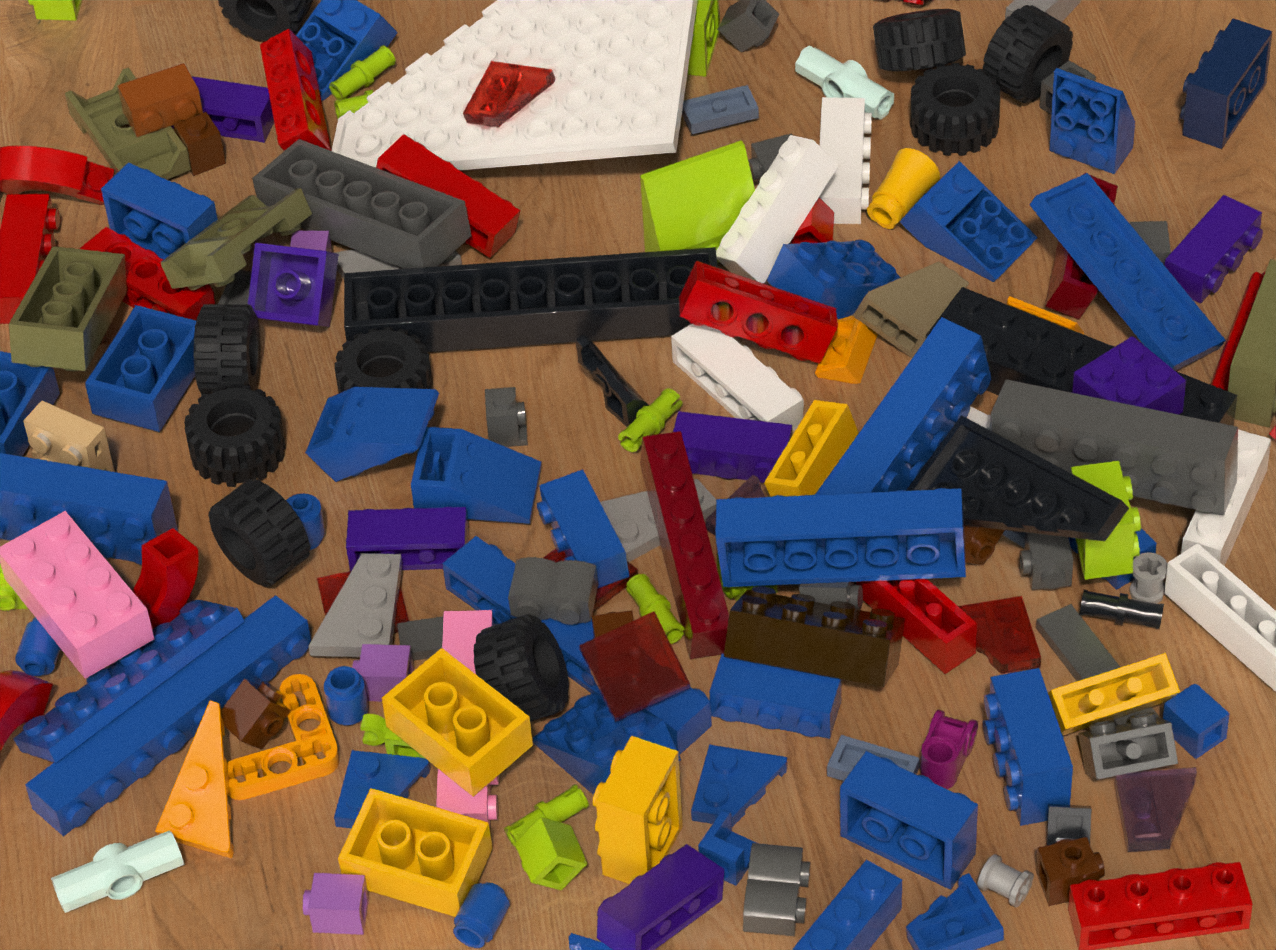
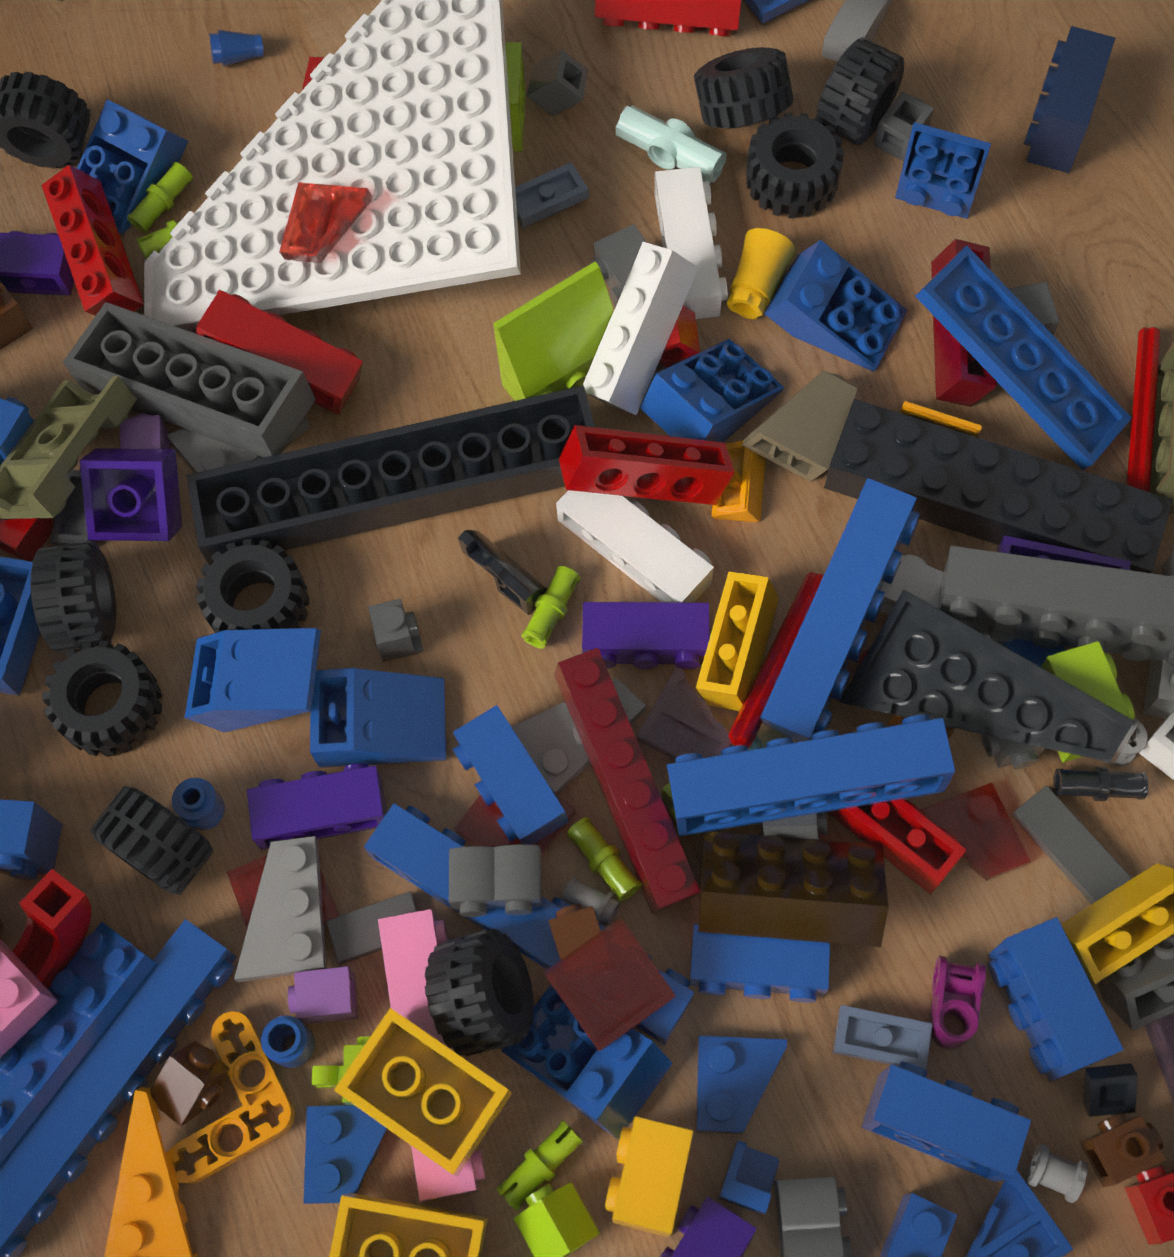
camera: 10 degrees left, 20 degrees up
dark purple brick [1073,336,1186,415] -> none
dark purple brick [1164,195,1263,304] -> none

